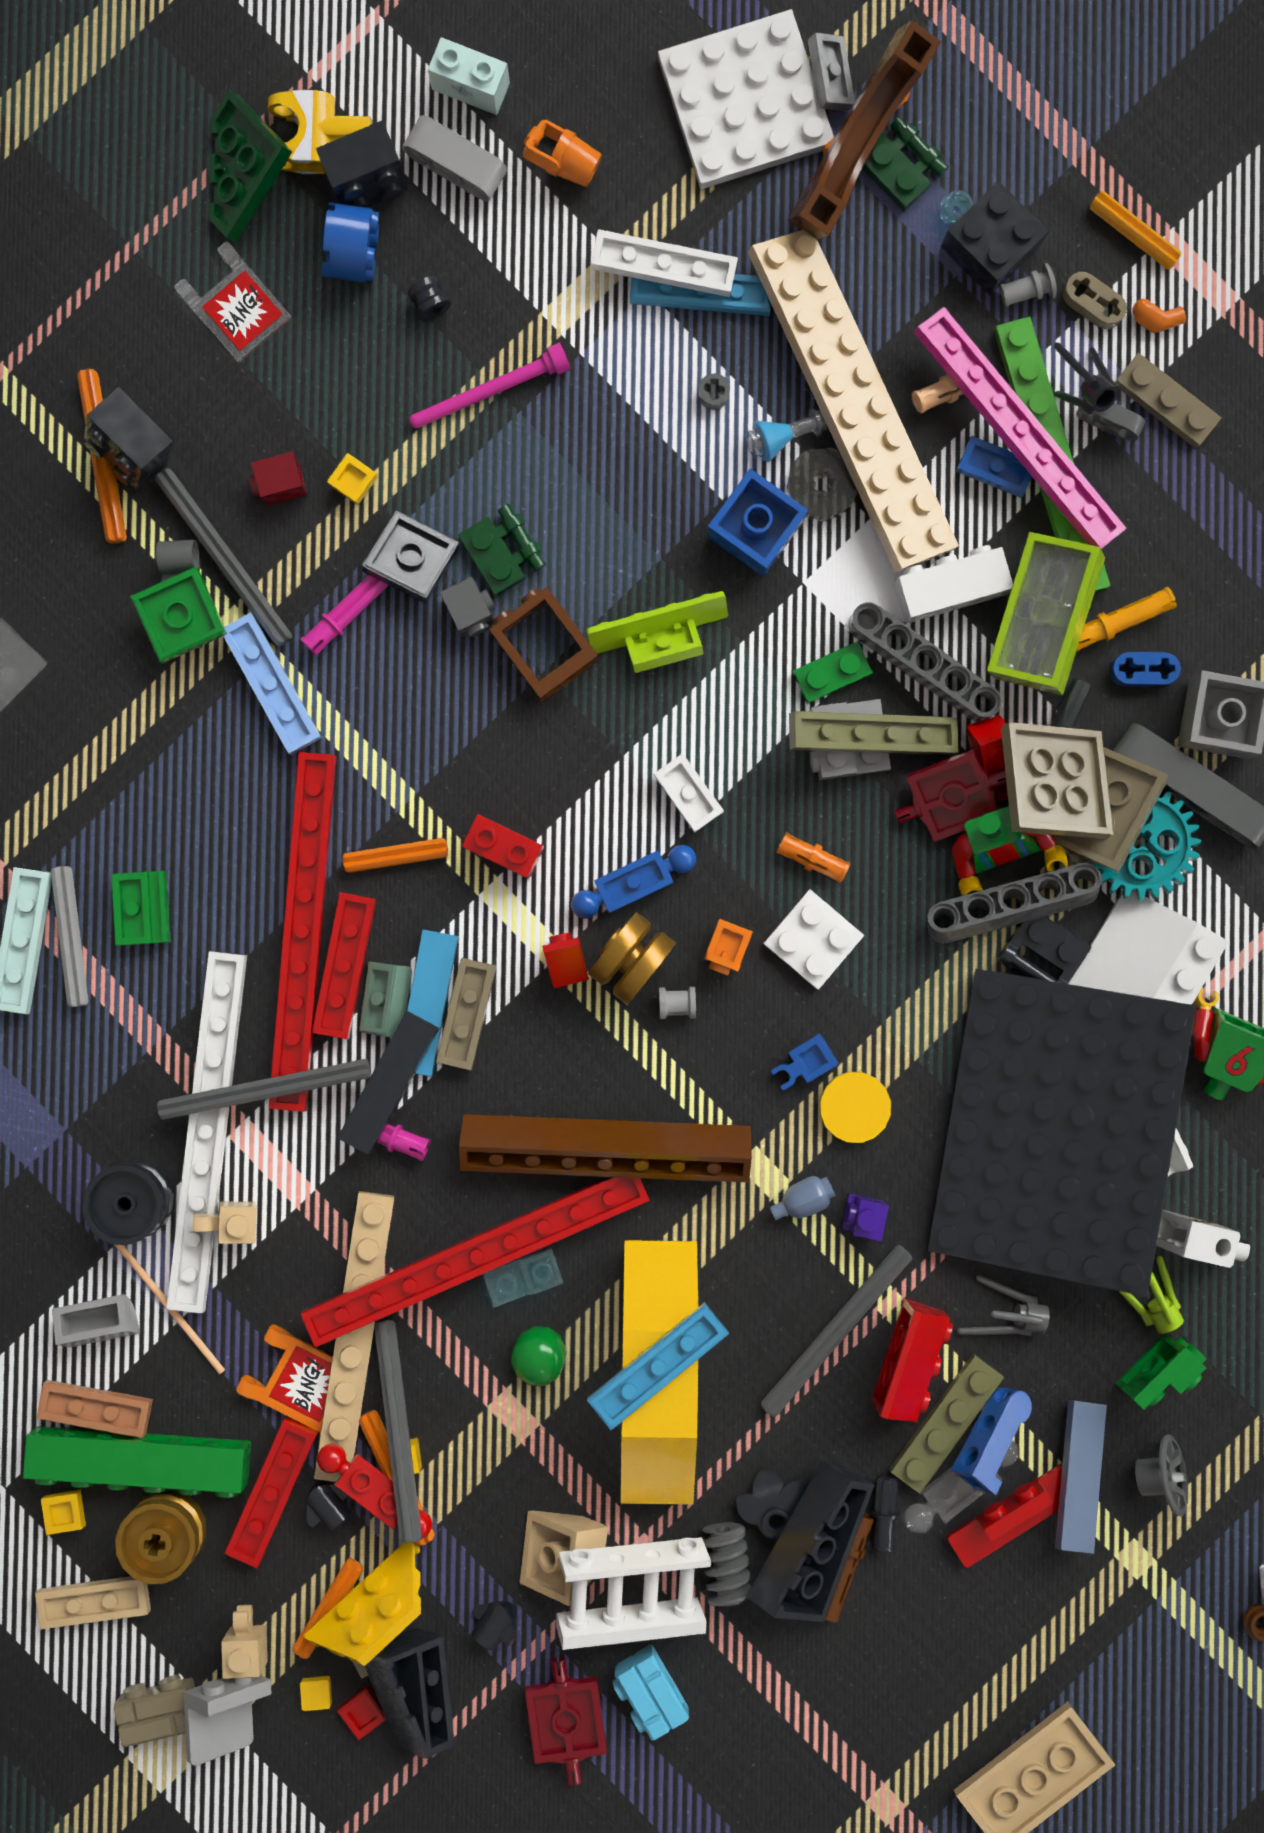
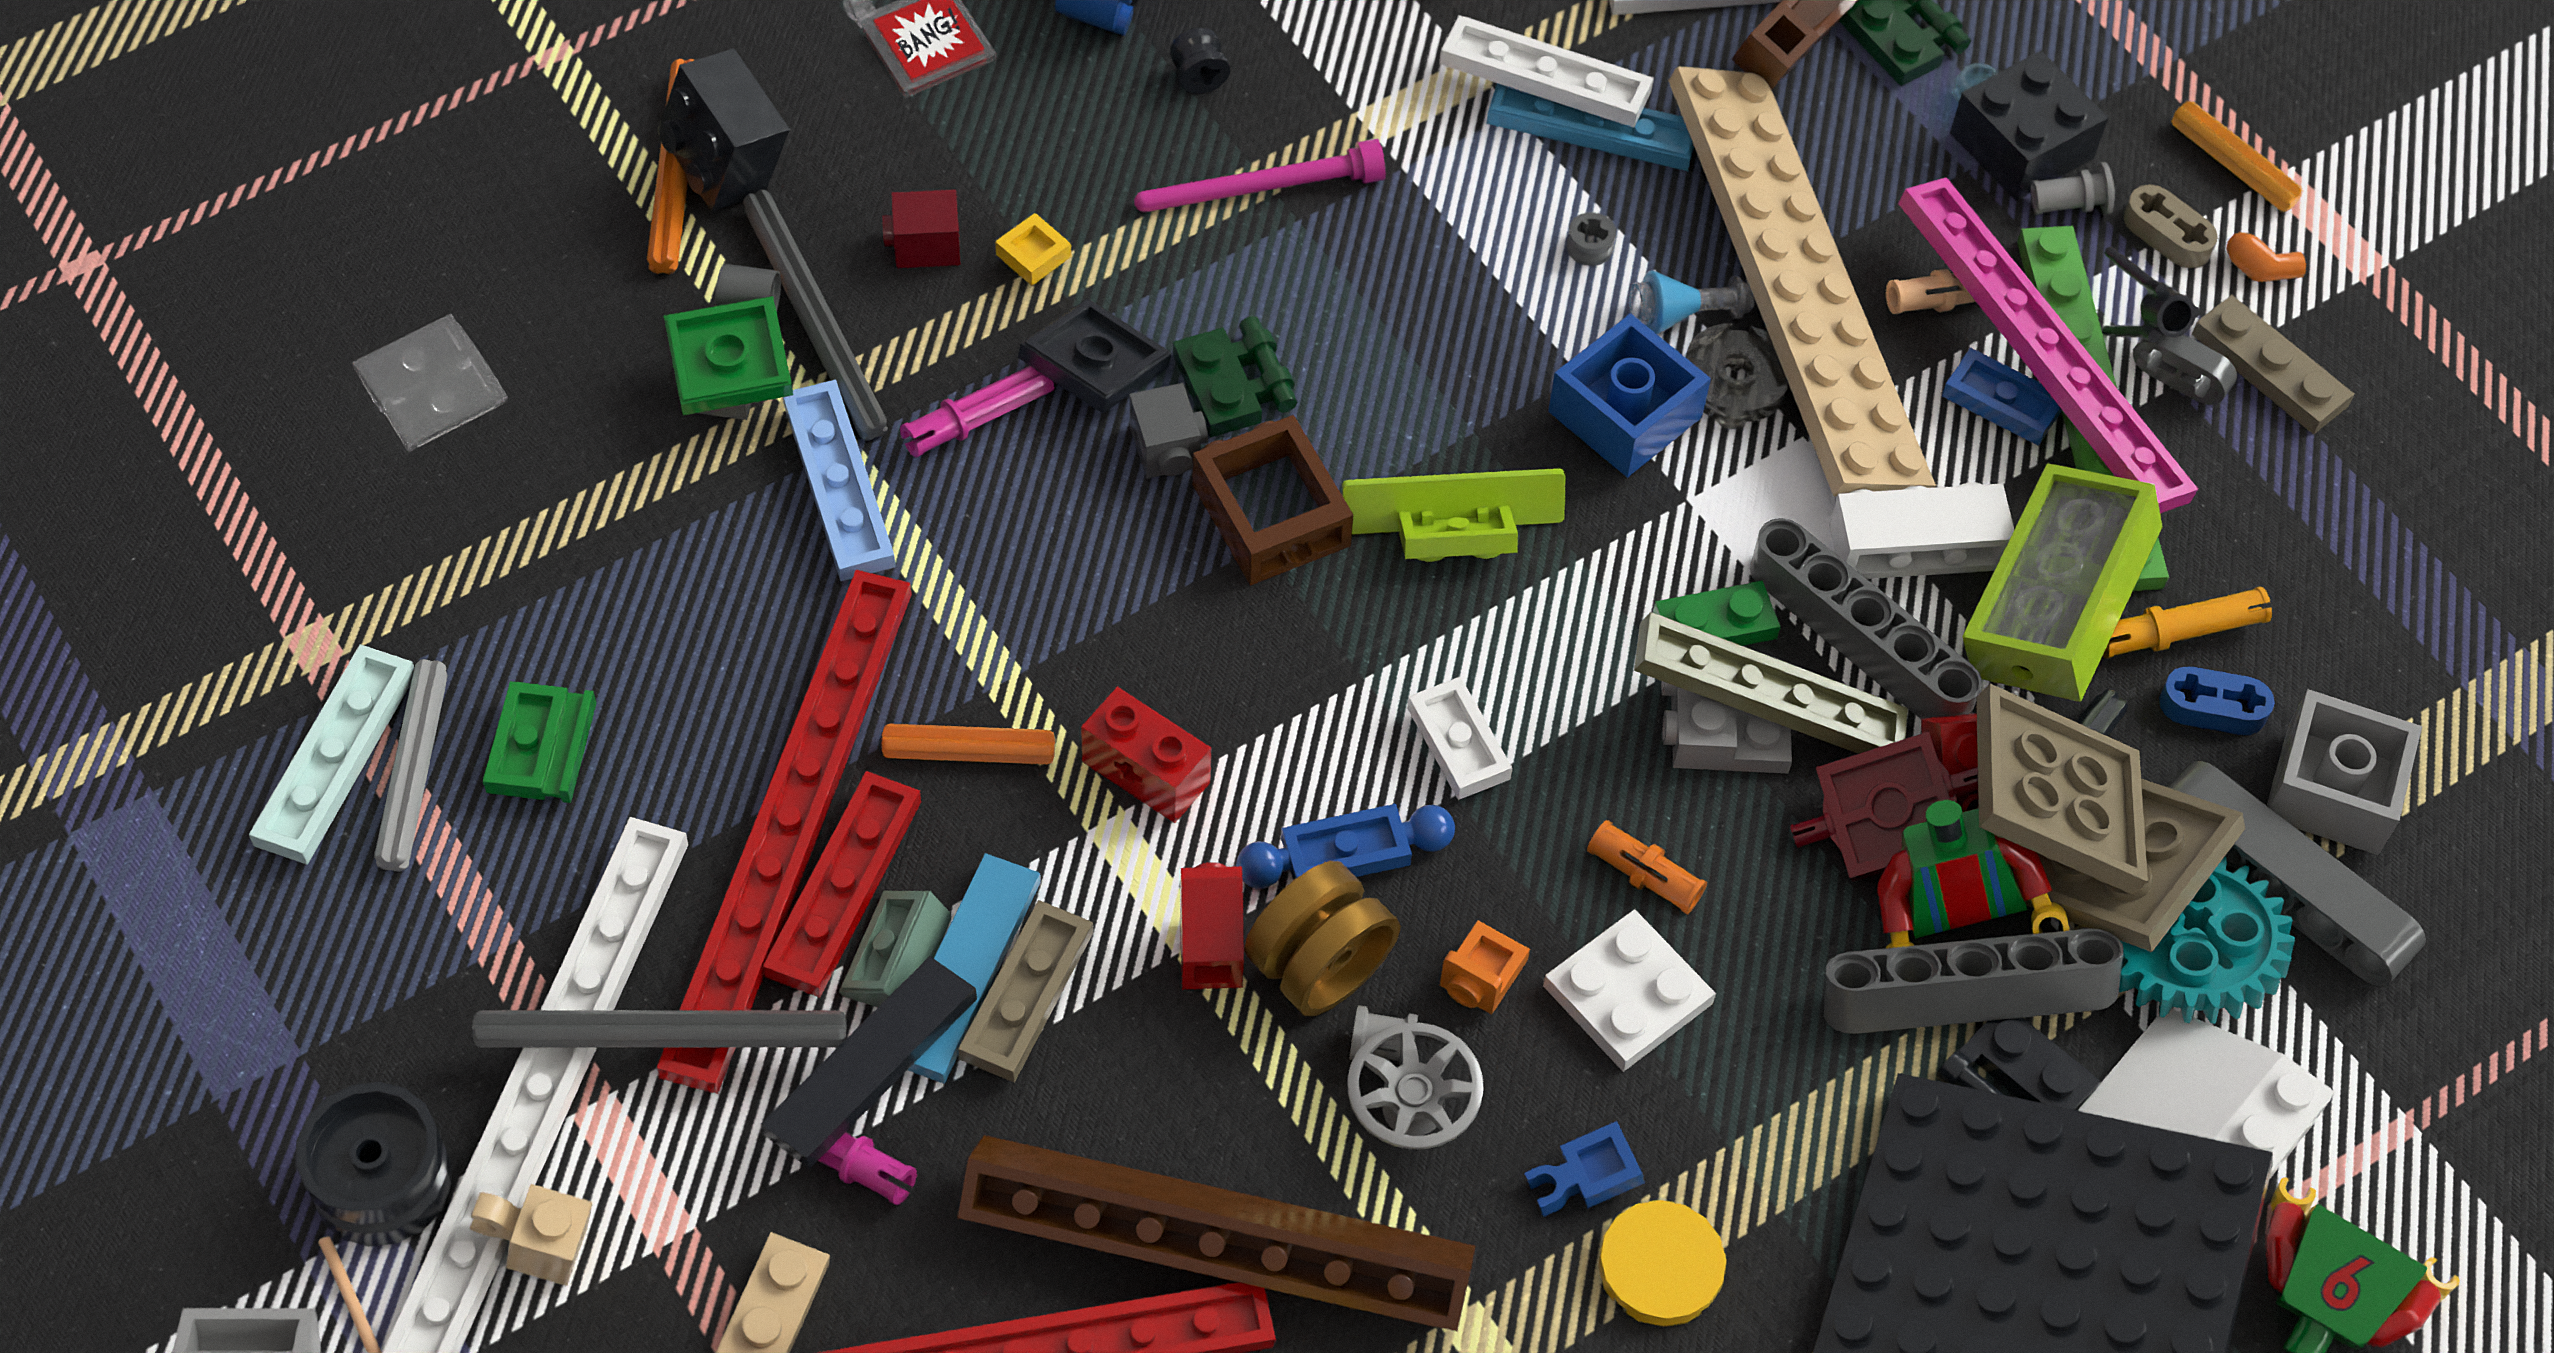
camera: 10 degrees right, 30 degrees down
none -> light grey wheel [1347,1023,1484,1149]

